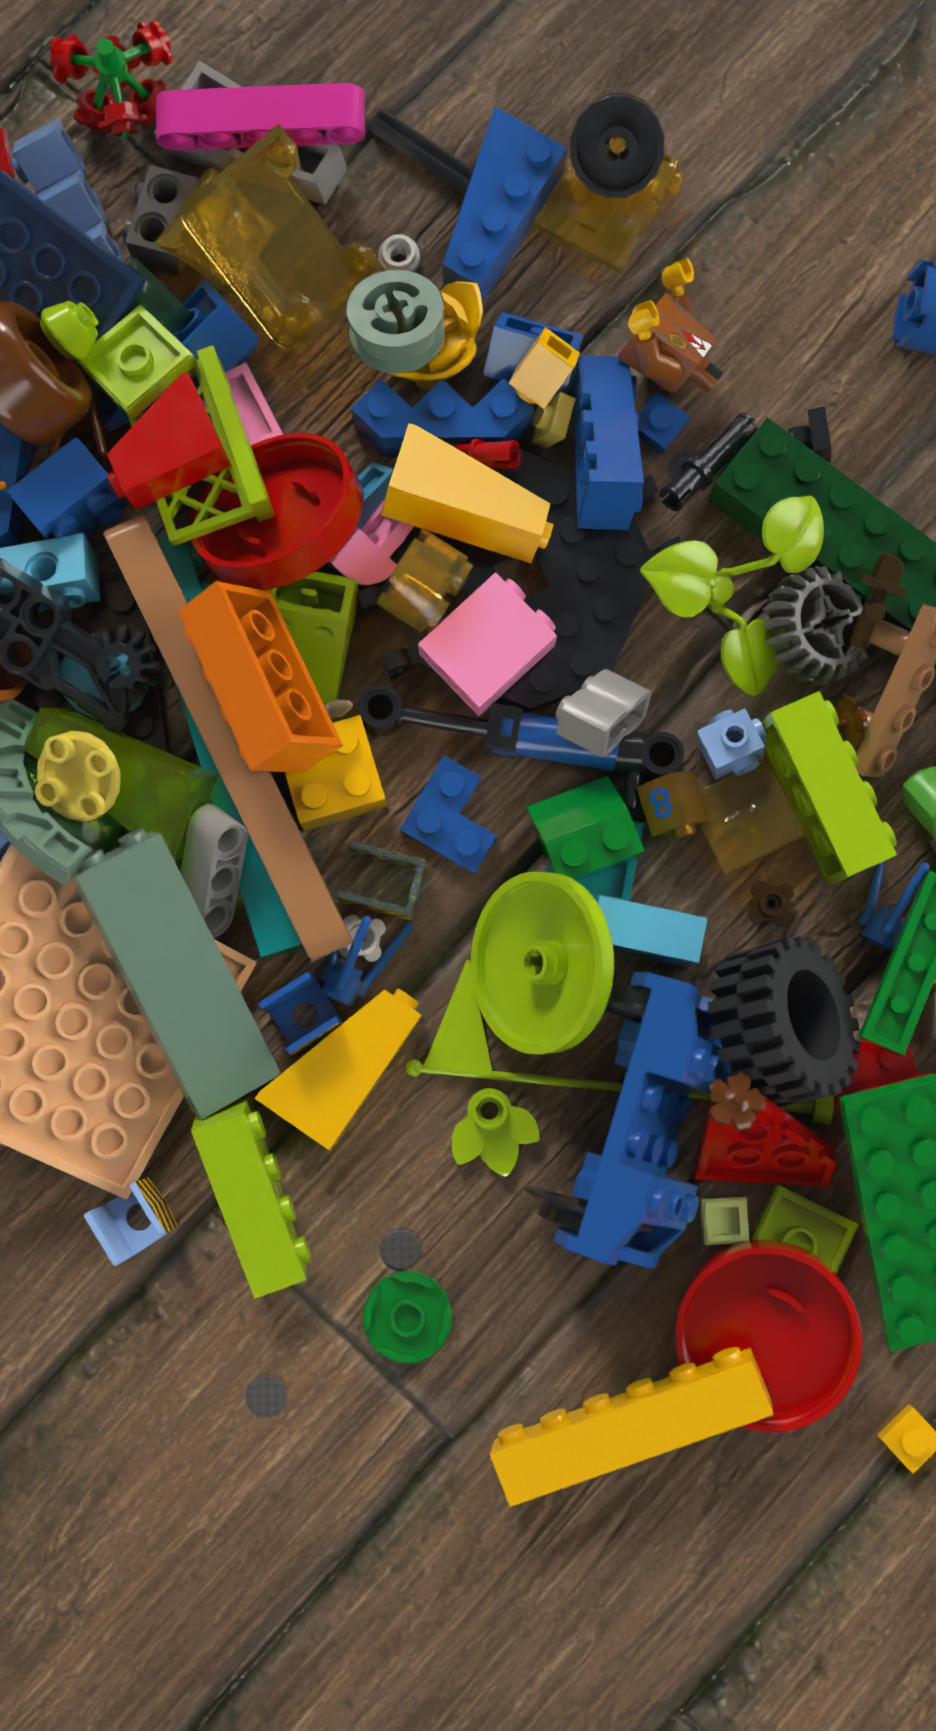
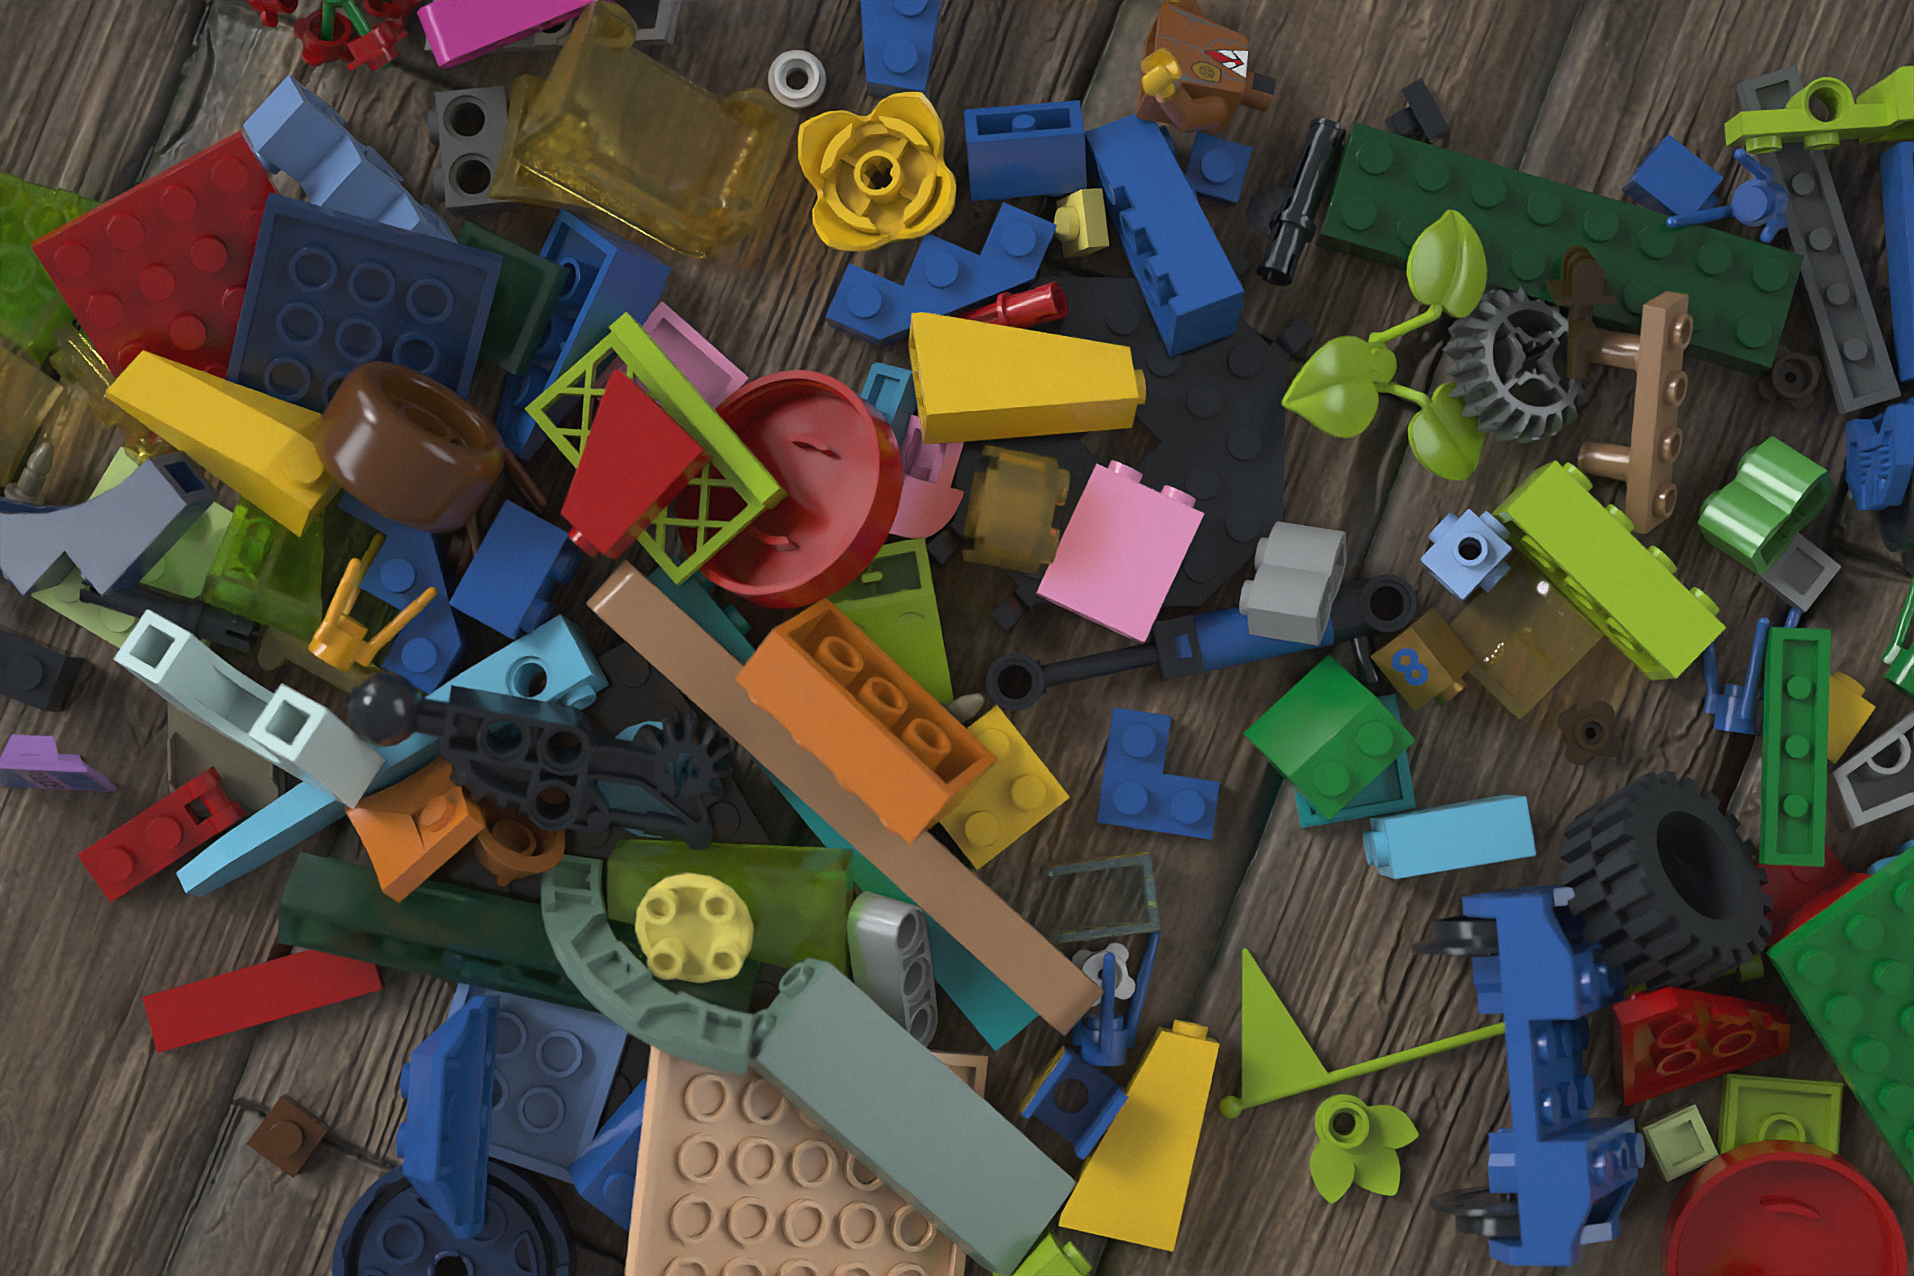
camera: 25 degrees left, 5 degrees up
lime cone [40,301,98,360] -> none
lime tile [75,304,198,420] -> none
sand green wheel [347,270,445,373] -> none
lime dish [471,872,614,1055] -> none
yellow brick [509,327,580,409] -> none
reddish brown plant [708,1072,766,1131] -> none
reddish brown plant [833,696,868,750] -> none

